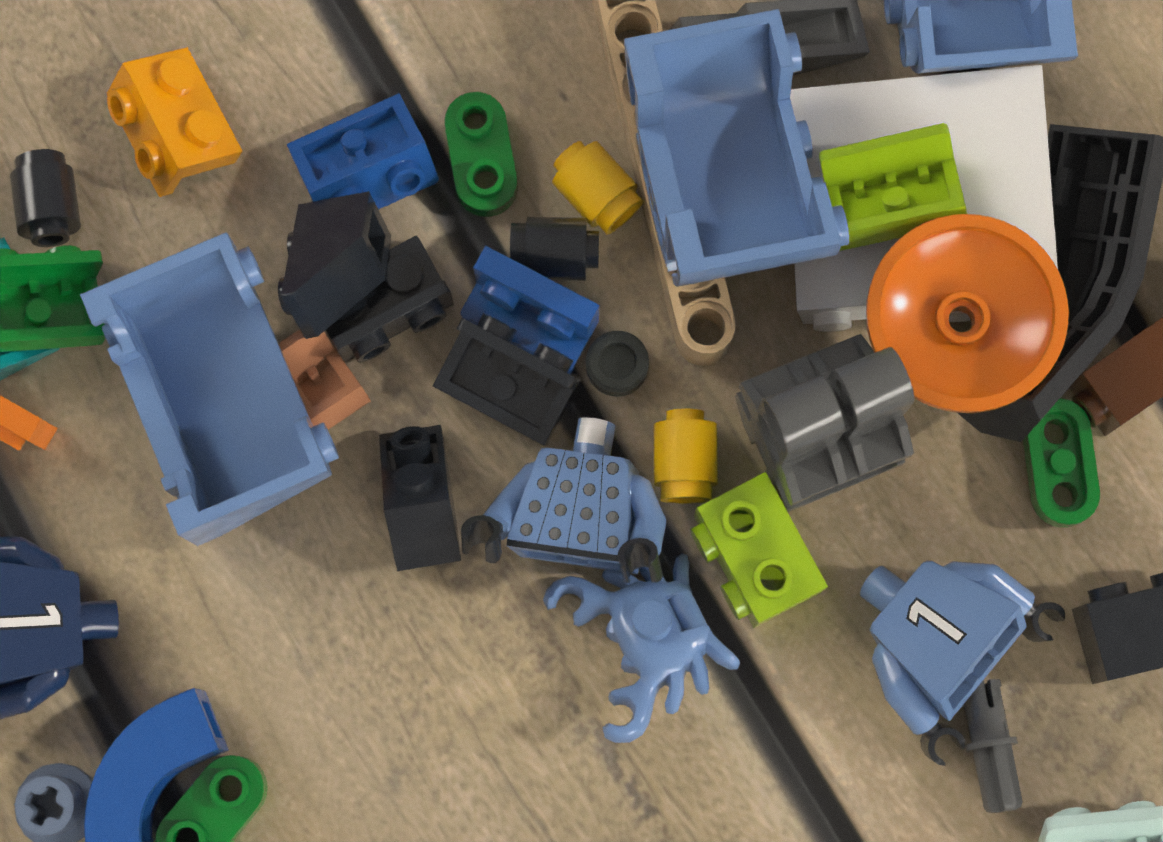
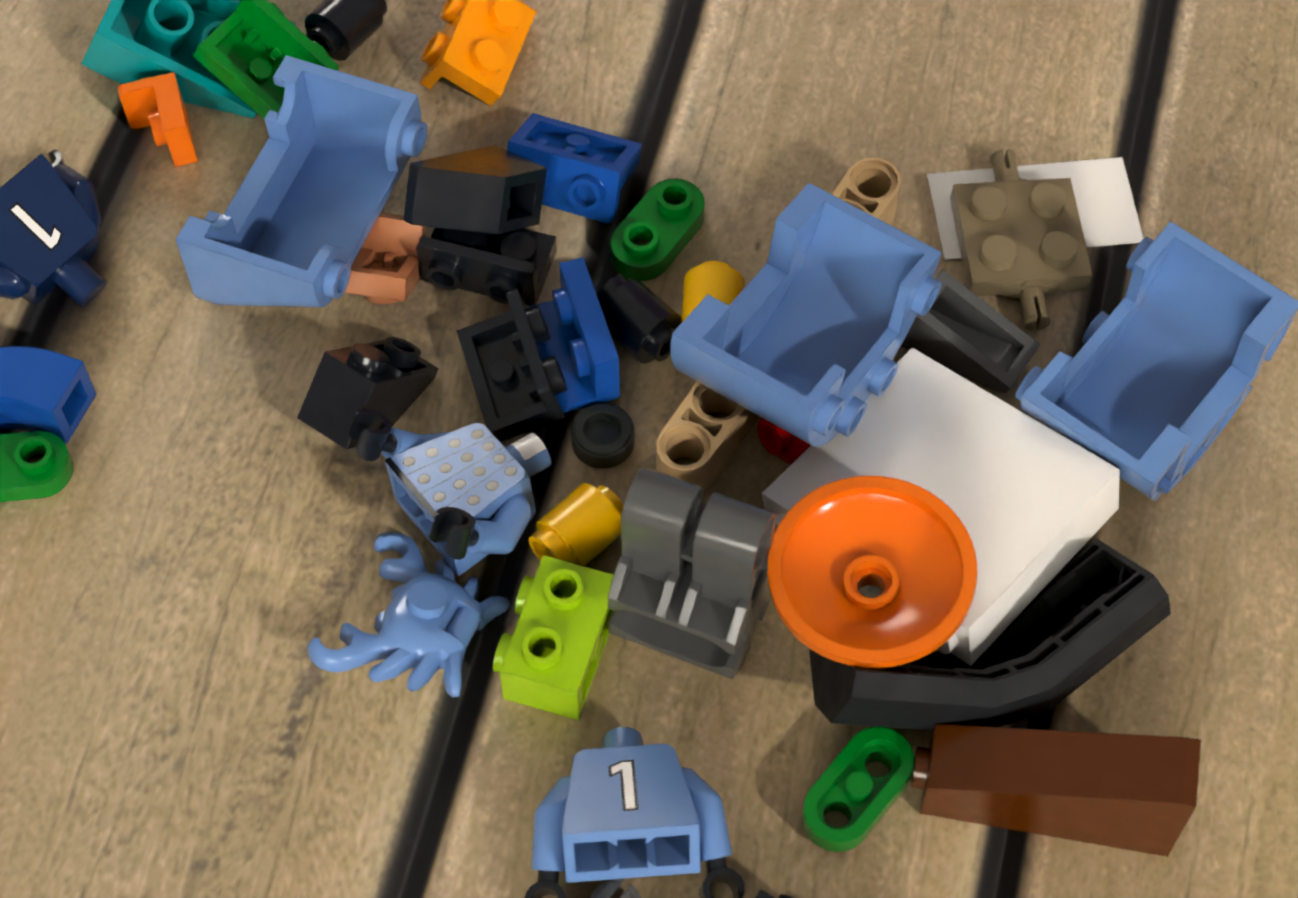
camera: 45 degrees right, 20 degrees down
lime bracket [819,123,967,251] -> none

